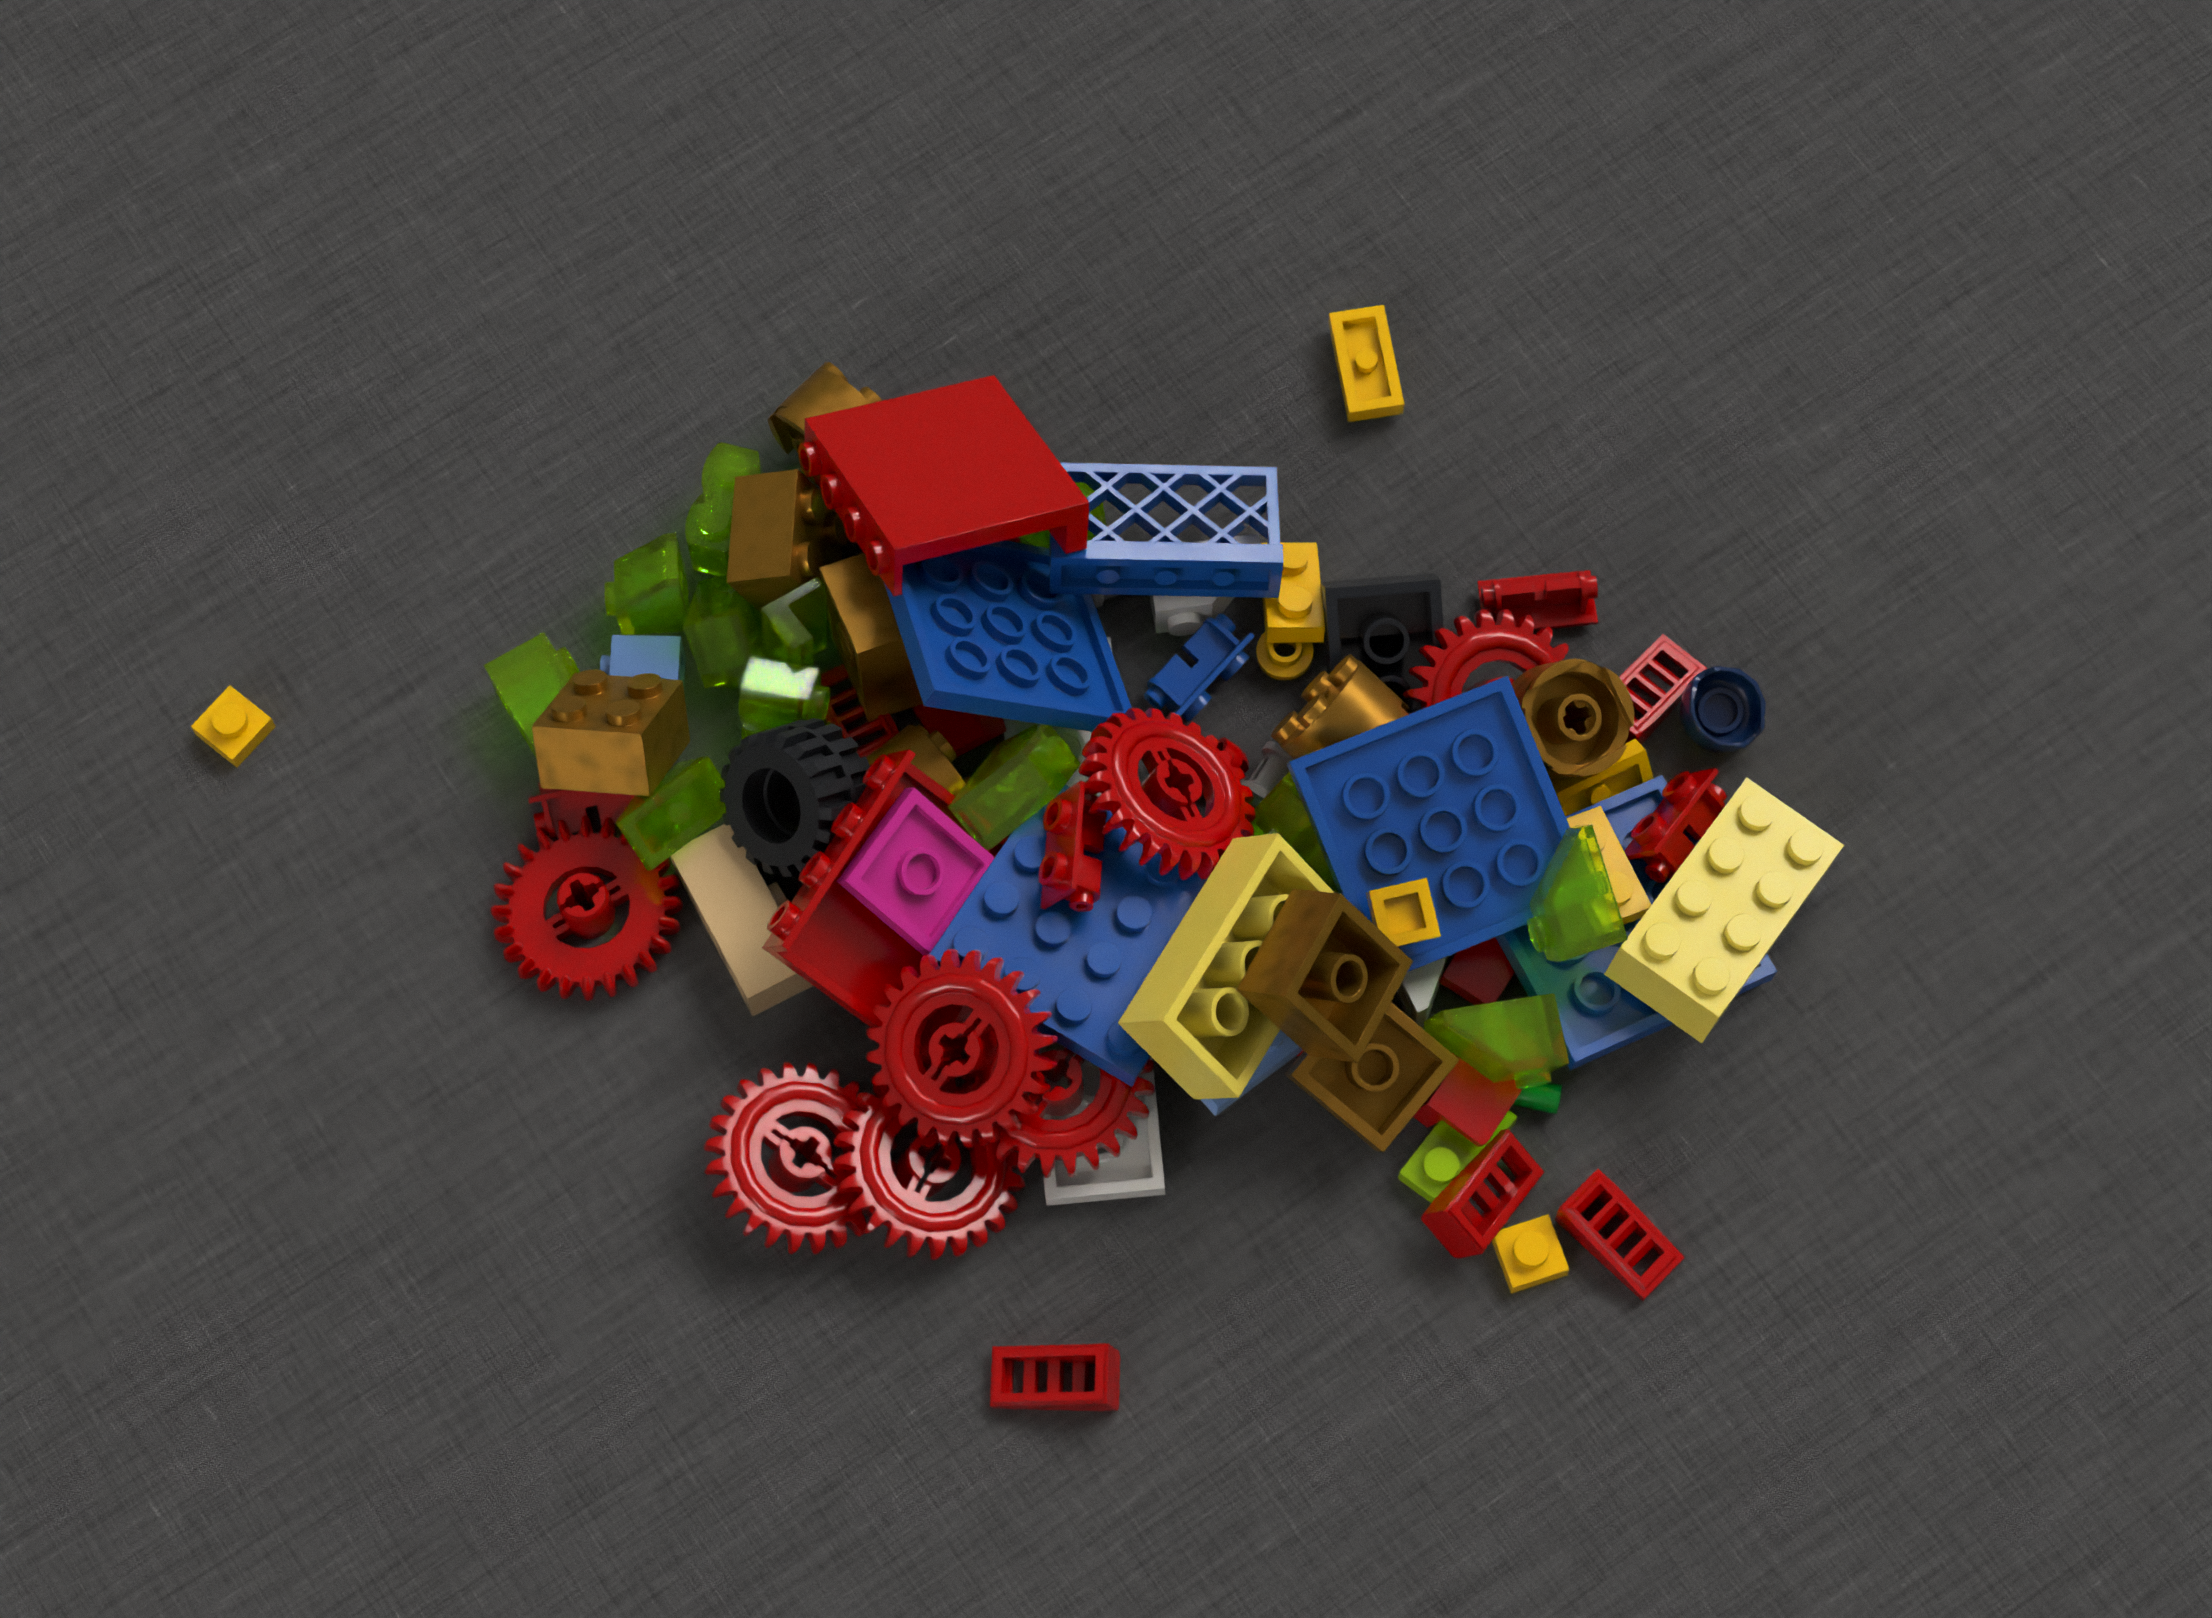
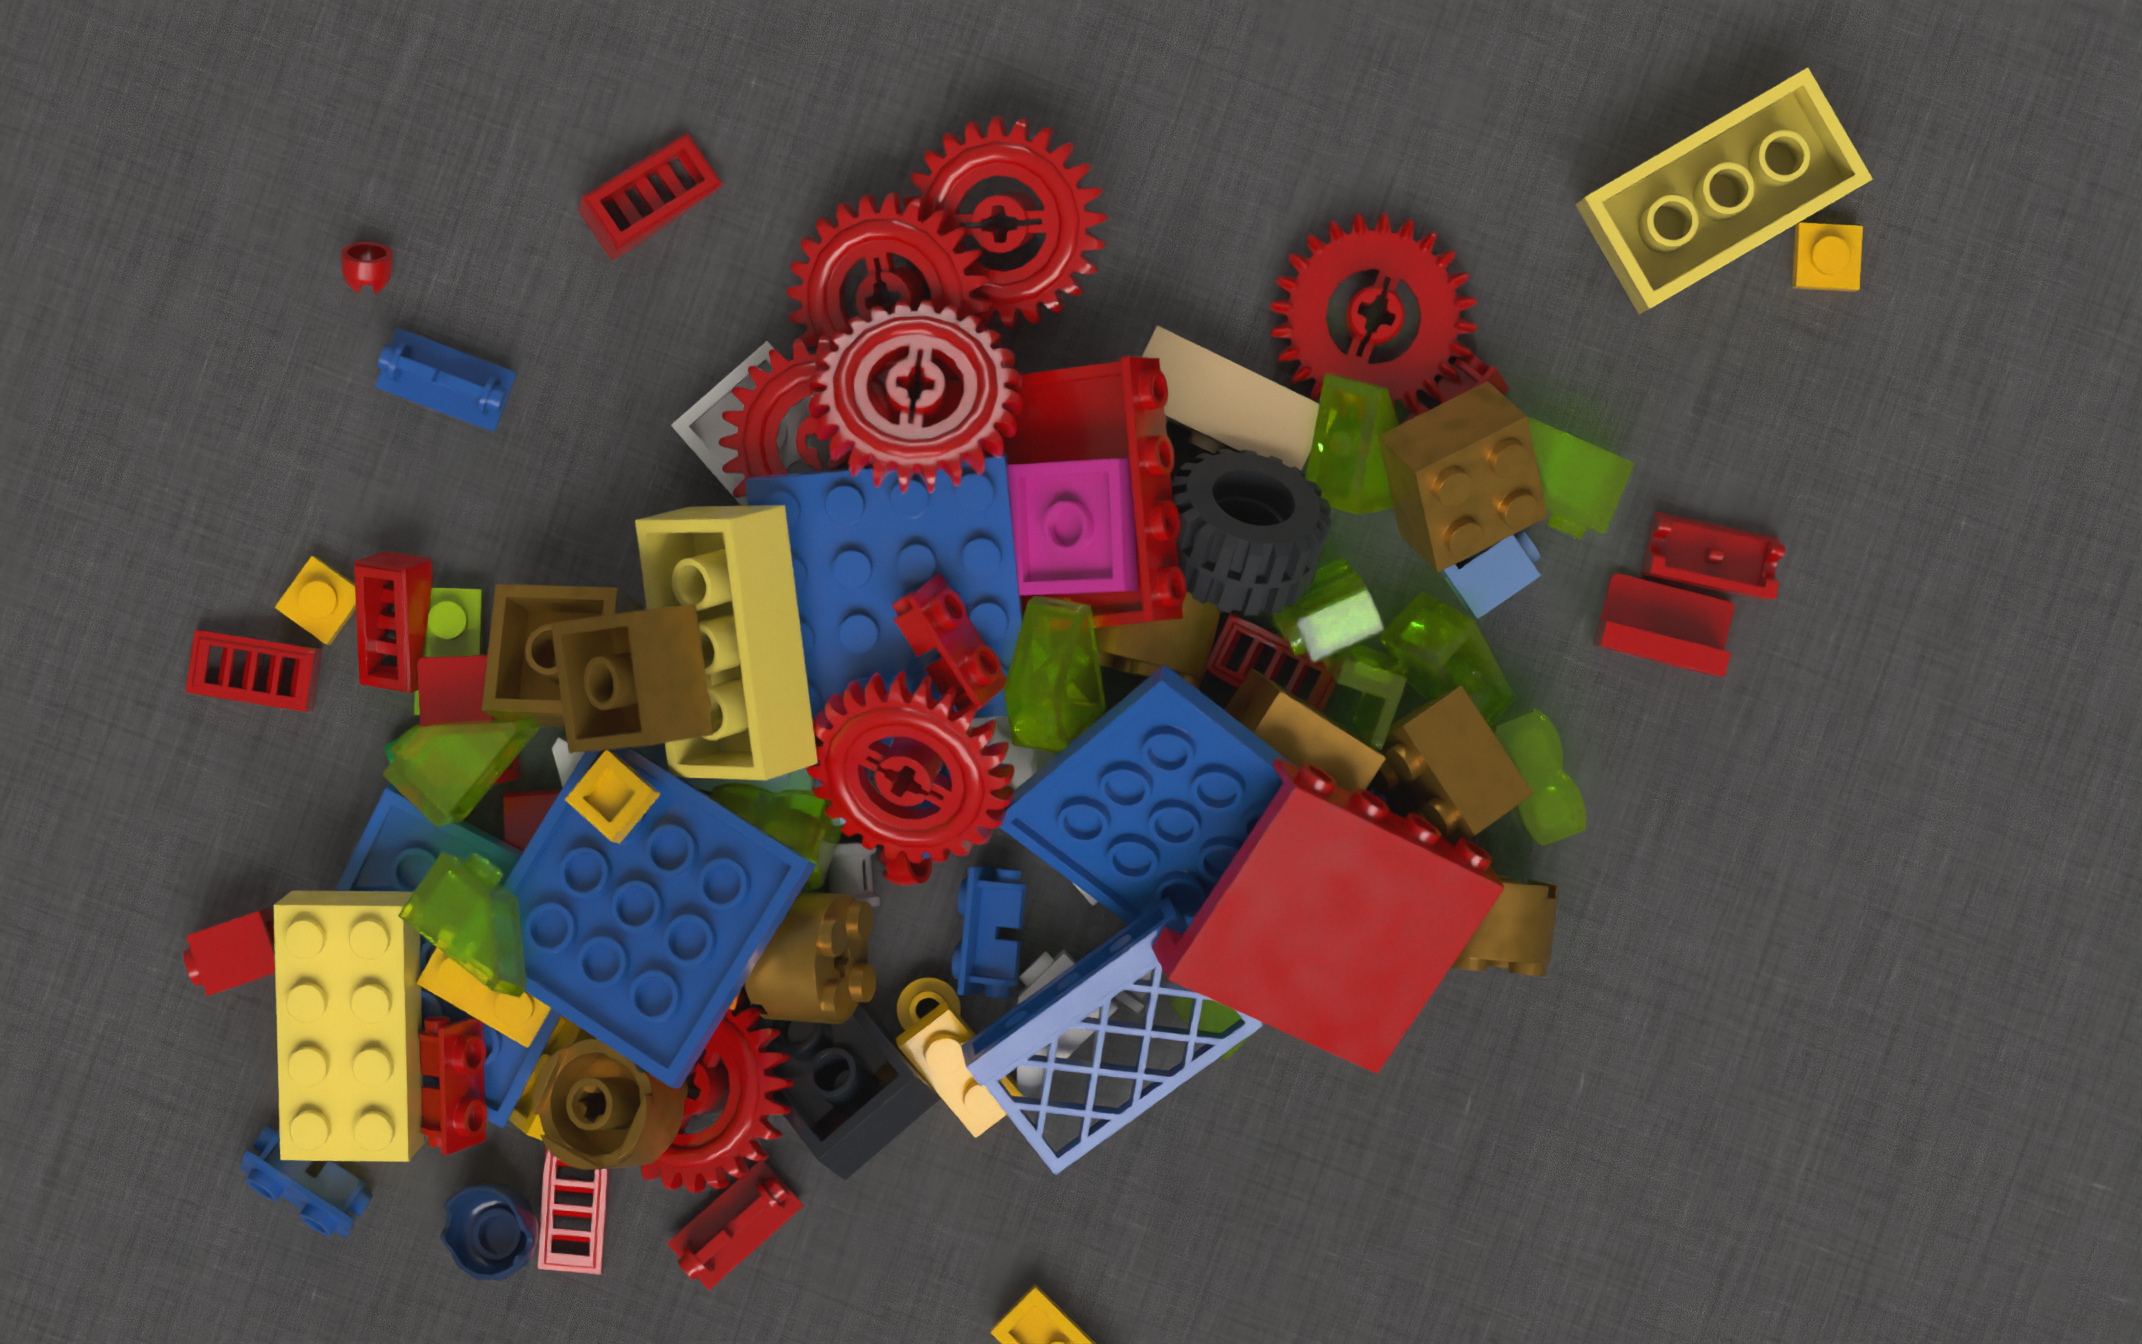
camera: 145 degrees right, 20 degrees up
clear neon green slope [604,533,690,635] -> none
none -> red brick [183,907,275,996]
none -> blue hinge [240,1126,374,1239]
none -> red hinge [341,242,393,294]
none -> blue hinge [375,328,517,432]
none -> light yellow brick [1576,68,1873,315]
none -> red panel [1593,573,1735,677]
none -> red hinge [1641,512,1785,601]

